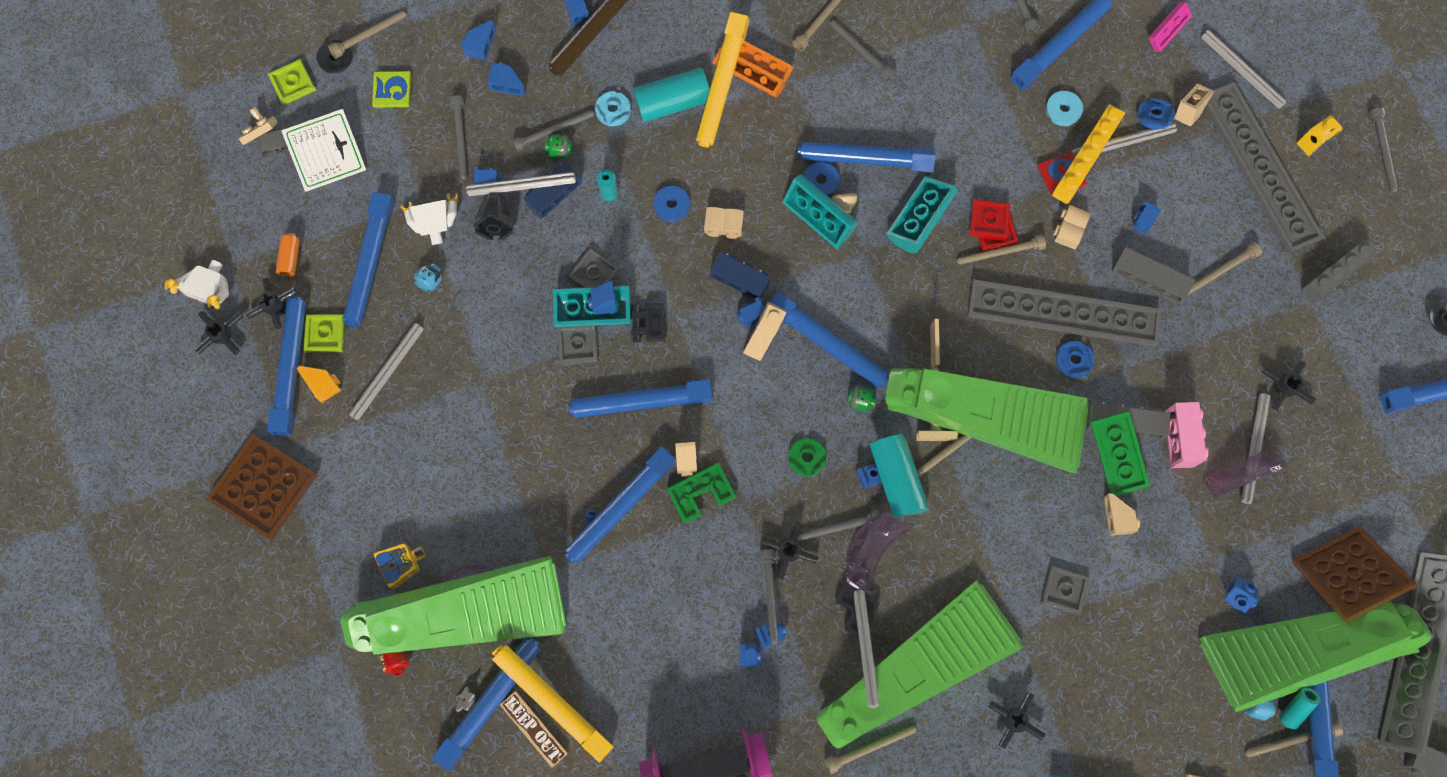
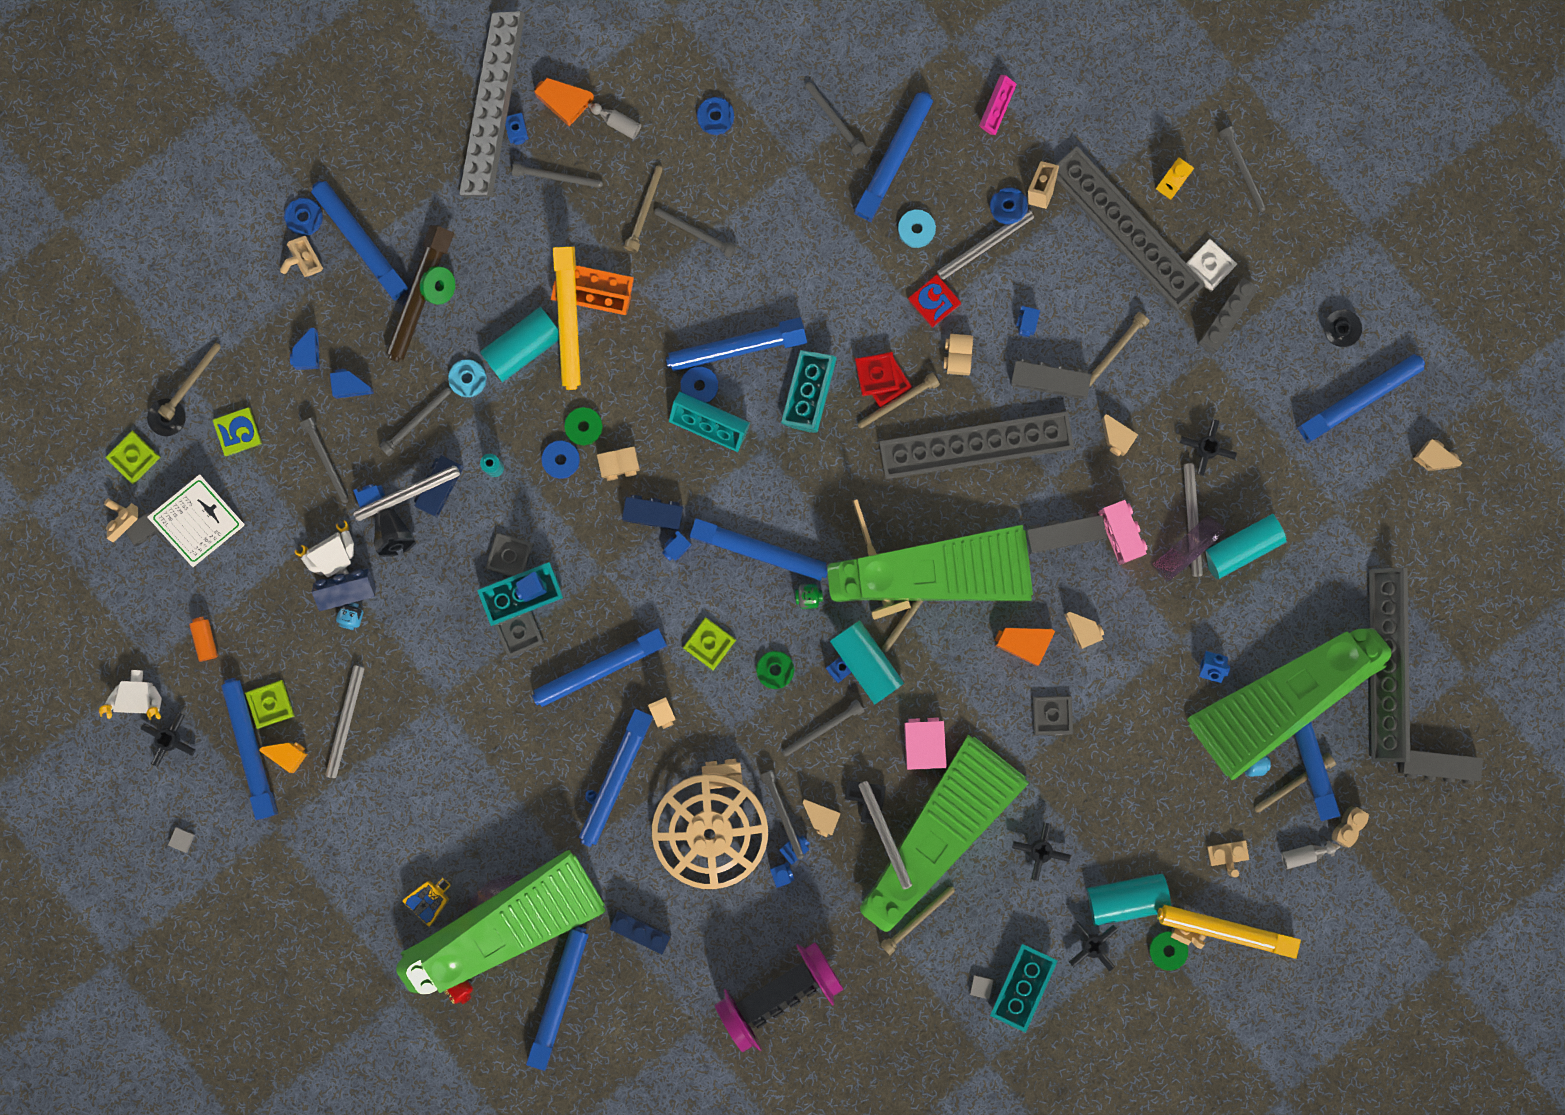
camera: 20 degrees left, 10 degrees up
reddish brown plate [206,434,318,541] -> none
black bar [245,278,298,329] -> none
blue brick [343,192,395,328] -> none
light grey plate [456,687,475,712] -> none
yellow brick [492,645,613,763] -> none
tile [500,691,568,768] -> none
green head [545,134,573,159] -> none
black plate [631,303,665,343] -> none
green plate [666,463,736,525] -> none
tan slope [743,302,786,361] -> none
black bar [760,521,819,580] -> none
tan brick [832,193,857,213] -> none
clear purple windscreen [845,512,912,596] -> none
yellow arch [1052,104,1125,205] -> none
blue tile [1056,341,1095,378] -> none
green plate [1089,411,1150,496] -> none
light grey axle [1202,30,1287,109] -> none
teal brick [1280,687,1321,729] -> none
reddish brown plate [1292,526,1416,622] -> none
none -> light grey tile [168,827,195,853]
none -> dark blue brick [311,568,376,612]
none -> green tile [420,266,455,305]
none -> green tile [564,407,603,446]
none -> dark blue brick [610,910,672,955]
none -> tan dish [652,774,768,889]
none -> lime tile [683,617,736,671]
none -> tan brick [702,759,743,789]
none -> tan slope [803,799,841,837]
none -> bright pink brick [904,718,946,770]
none -> orange slope [994,628,1055,666]
none -> tan slope [1101,414,1138,456]
none -> white tile [1186,239,1237,292]
none -> teal brick [1206,514,1286,580]

